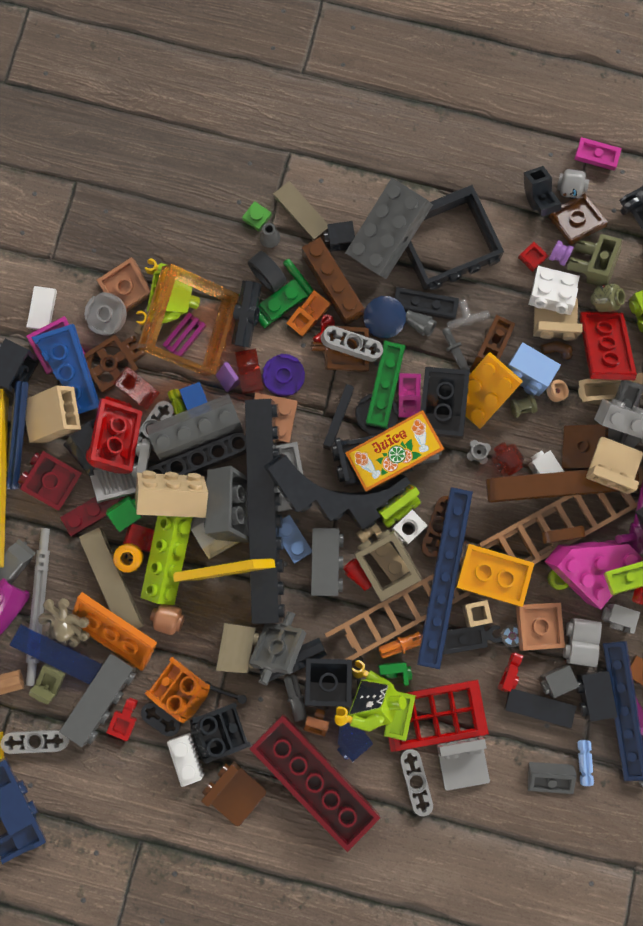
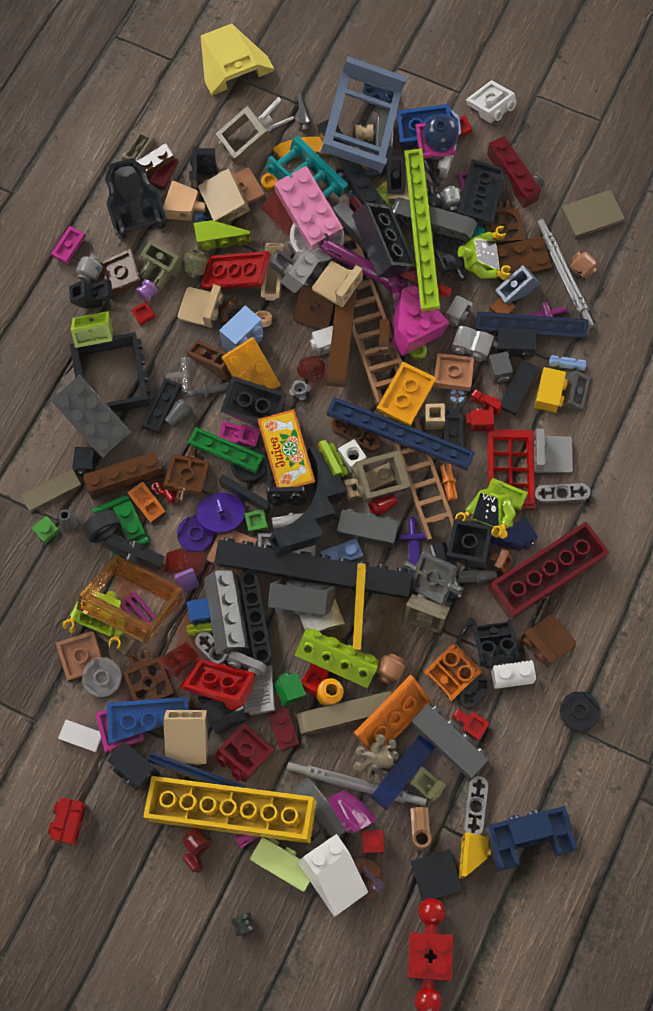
camera: 75 degrees left, 10 degrees down
tan brick [135,471,208,518] -> none
light grey beam [321,326,383,362] -> none
dark blue dish [364,296,406,339] -> none
green bracket [378,661,412,686] -> none
olive bush [510,394,537,418] -> none
white plate [528,266,580,315] -> none
none -> lime window [71,311,113,348]
none -> dark purple shield [197,493,245,534]
none -> bright green plate [245,509,268,533]
none -> white pin [272,512,305,529]
none -> dark purple sword [398,517,427,592]
none -> red brick [466,407,494,432]
none -> yellow brick [534,367,568,413]
none -> black tile [559,691,600,732]

